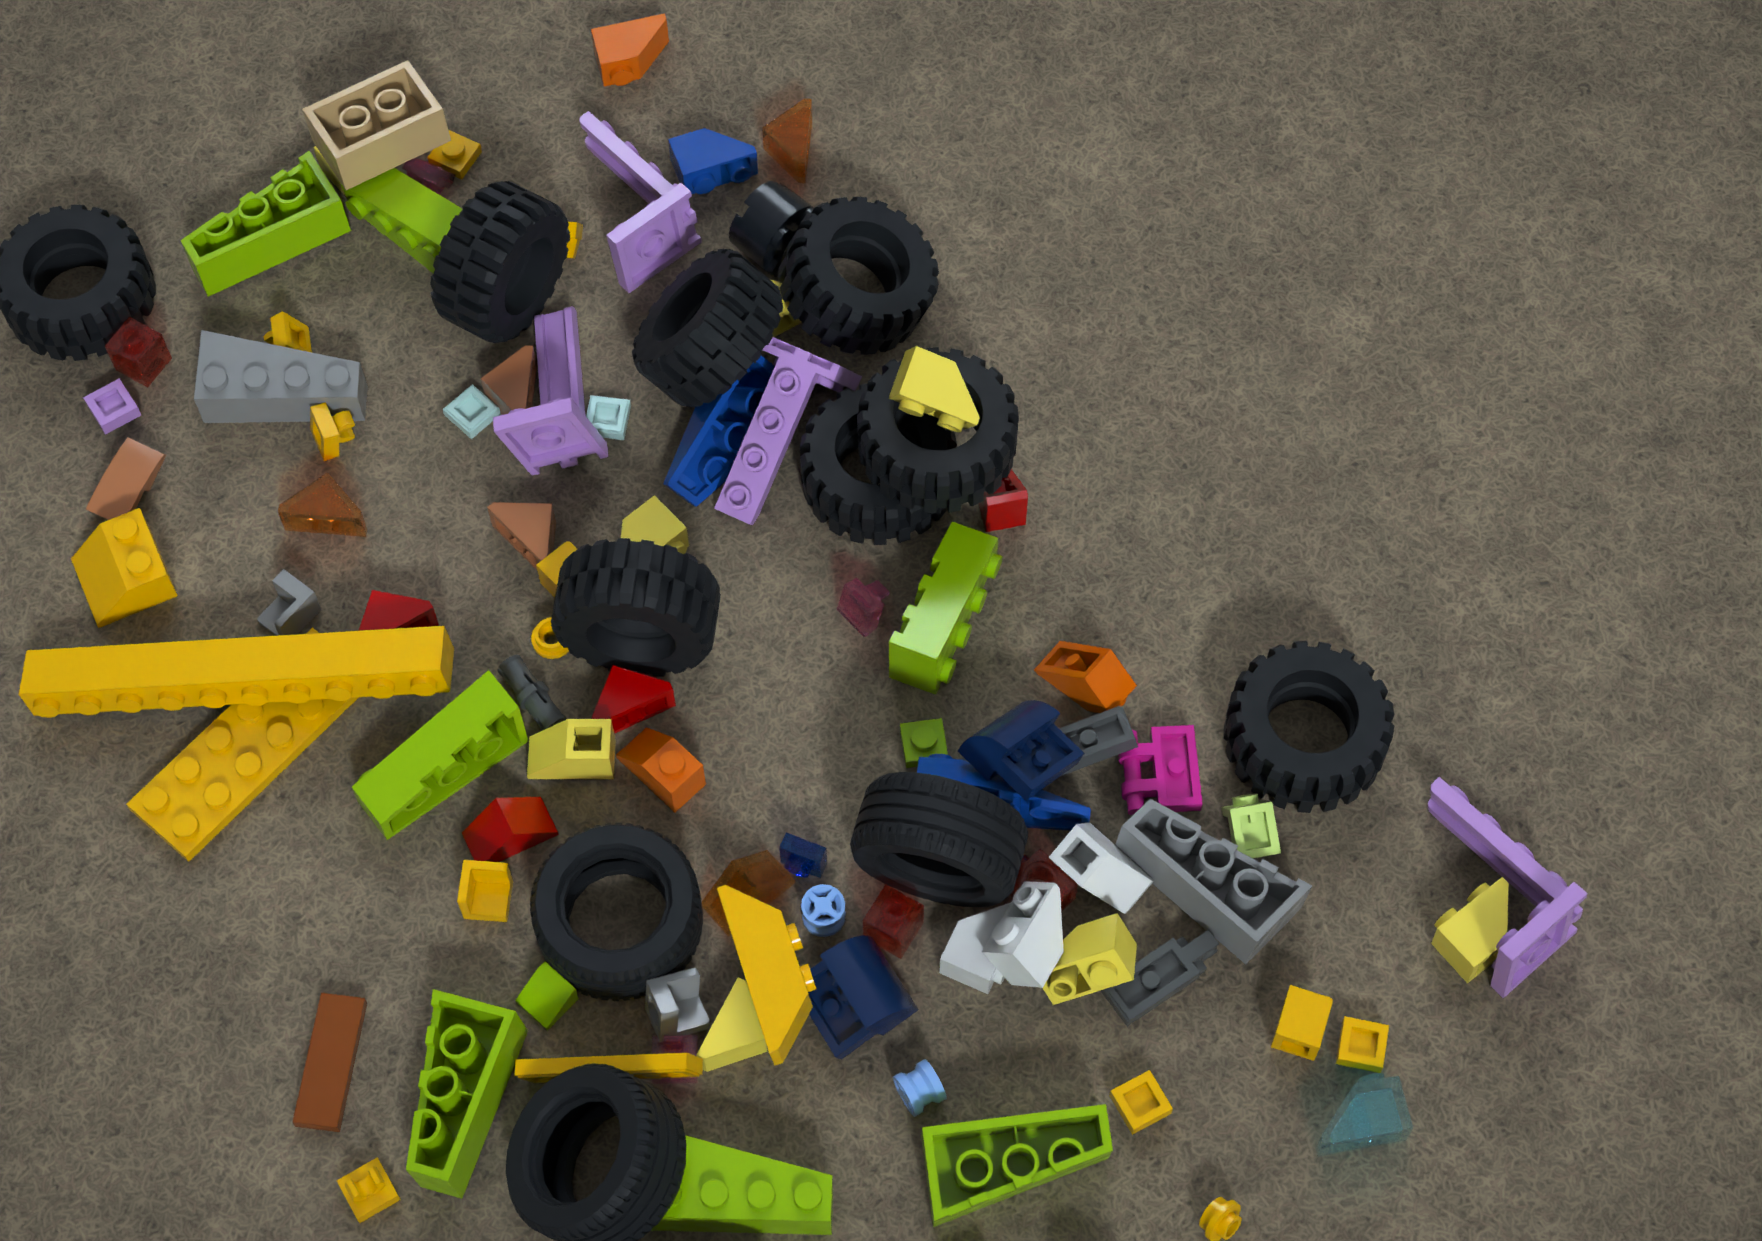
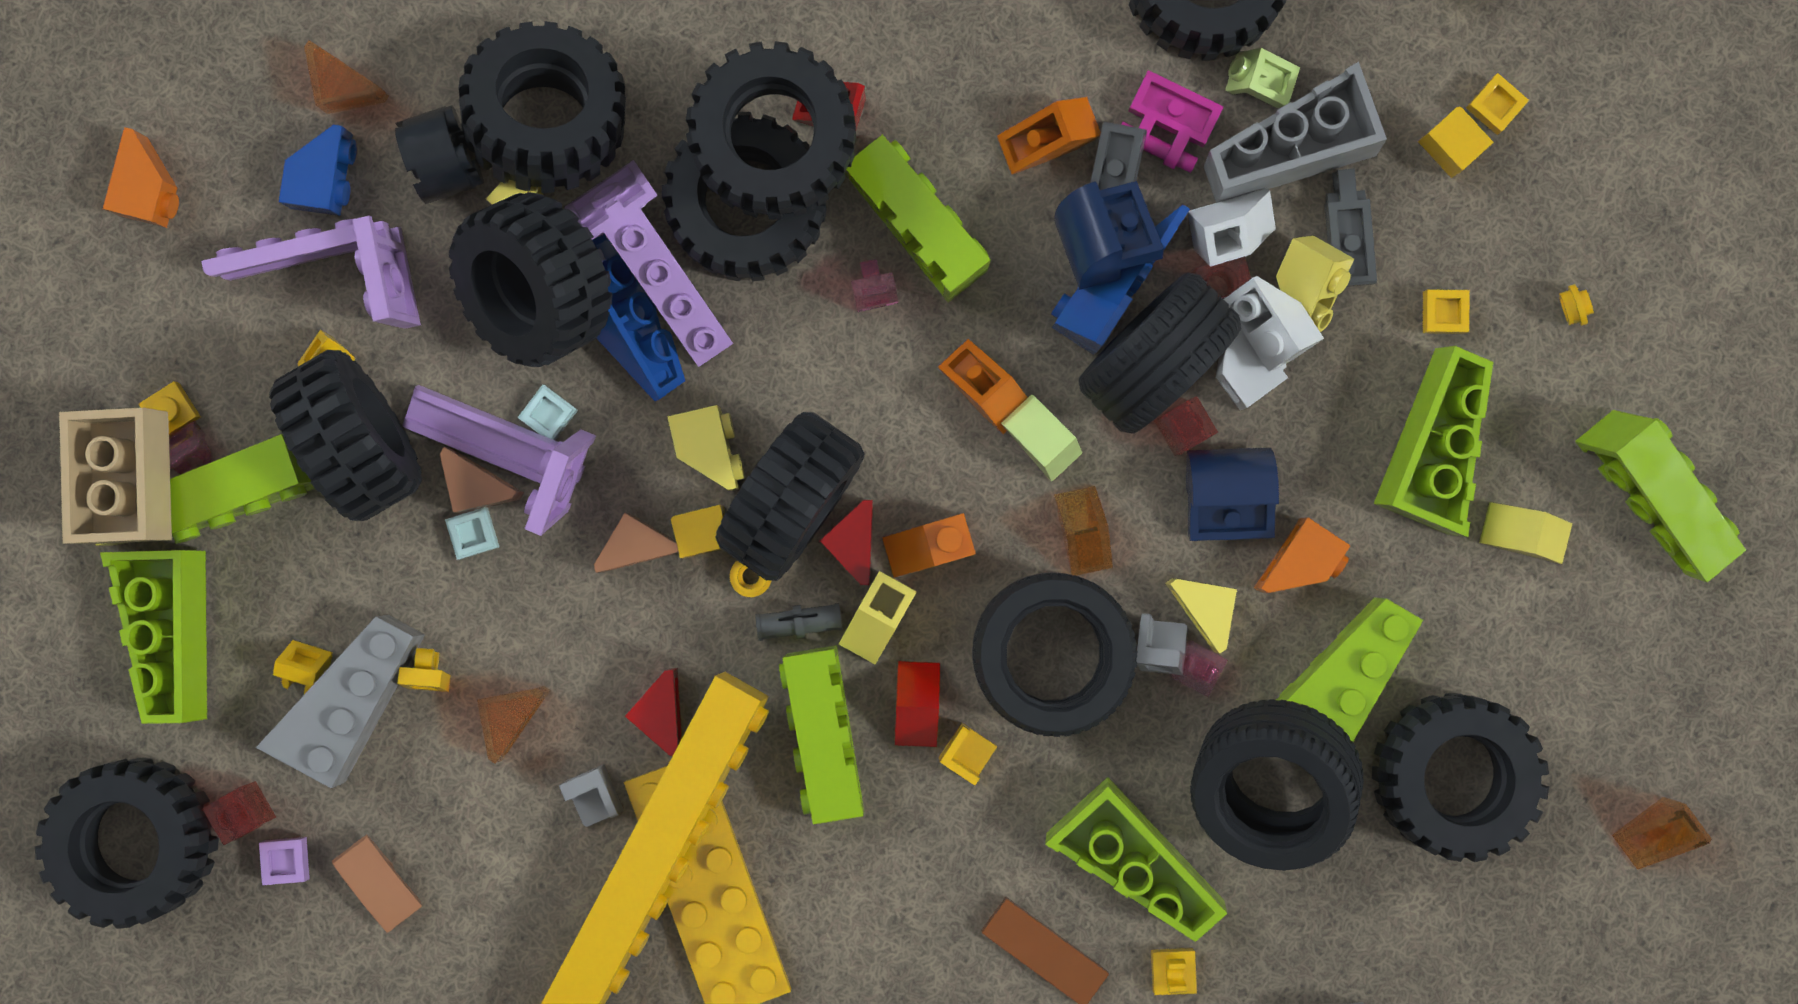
camera: 60 degrees left, 25 degrees up
yellow slope [71,508,178,628] -> none
lime slope [515,961,579,1031] -> none
yellow tile [515,1053,703,1083] -> none
yellow wedge [717,885,817,1066] -> none
clear blue plate [779,832,827,878] -> none
light blue wheel [801,884,846,937] -> none
light yellow slope [889,346,980,432] -> none
light blue wheel [893,1059,947,1117] -> none
lime plate [900,718,948,768] -> none
clear light blue slope [1316,1073,1413,1157] -> none
none -> orange slope [938,339,1028,435]
none -> yellowish green slope [1001,394,1082,481]
none -> orange slope [1254,517,1351,593]

